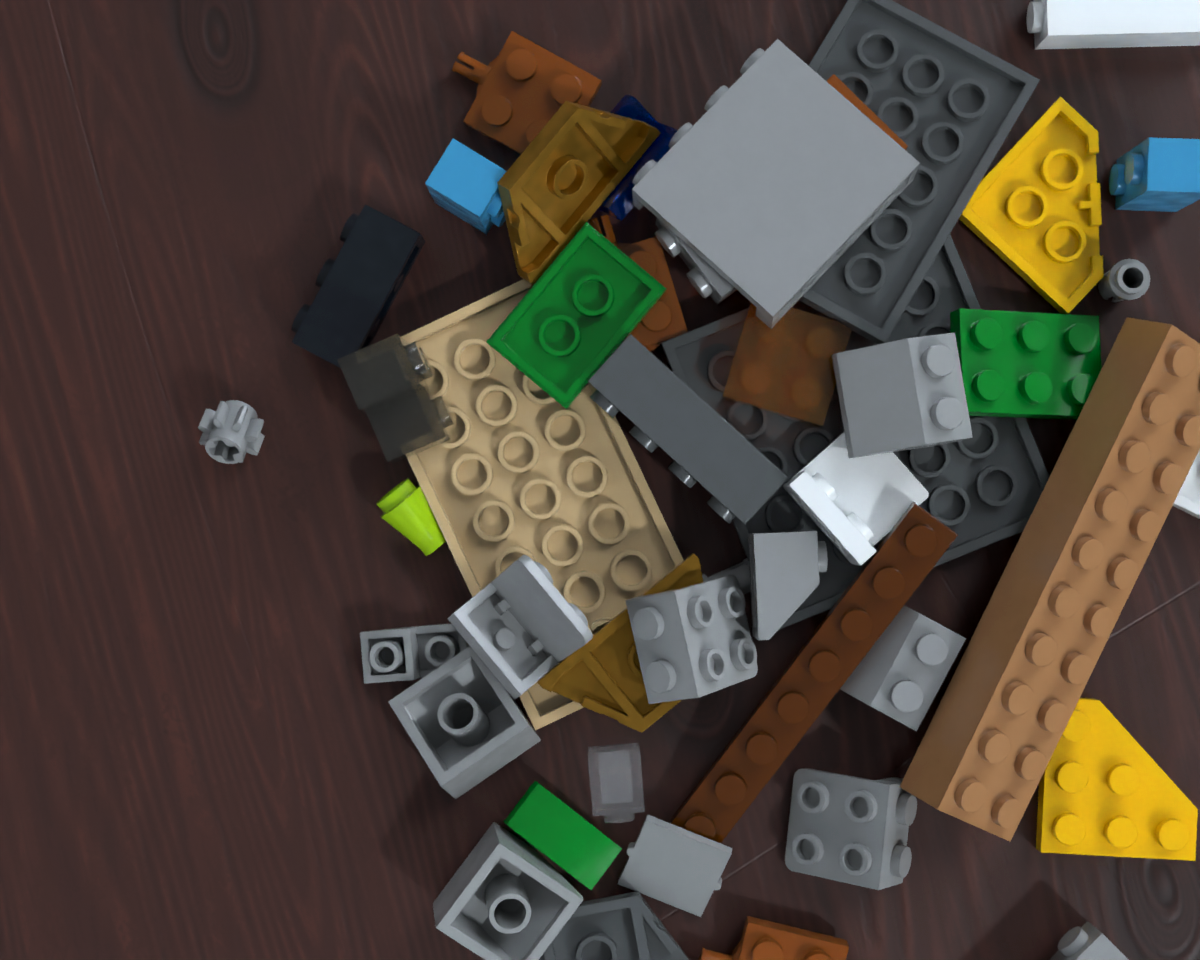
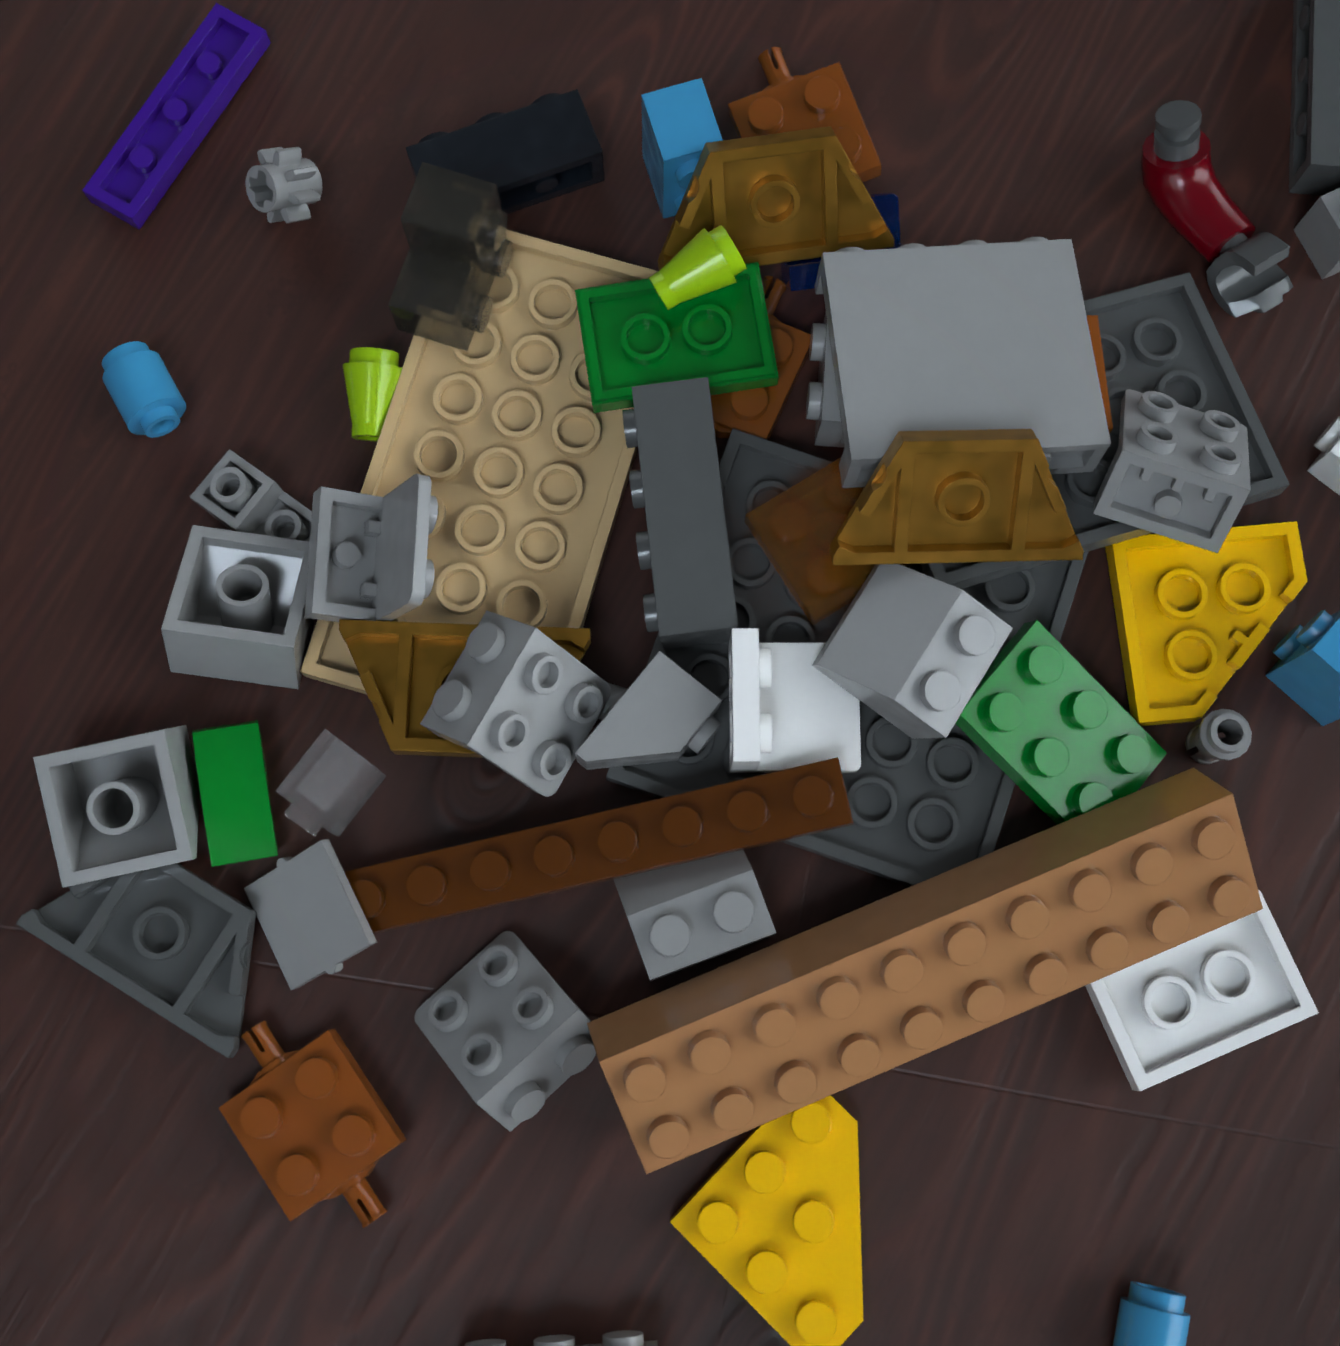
camera: 40 degrees right, 10 degrees down
none -> dark purple plate [82,3,271,230]
none -> dark azure brick [102,341,187,438]
none -> lime cone [649,225,747,310]
none -> pearl gold wing [829,429,1084,565]
none -> light grey bracket [1093,389,1251,553]

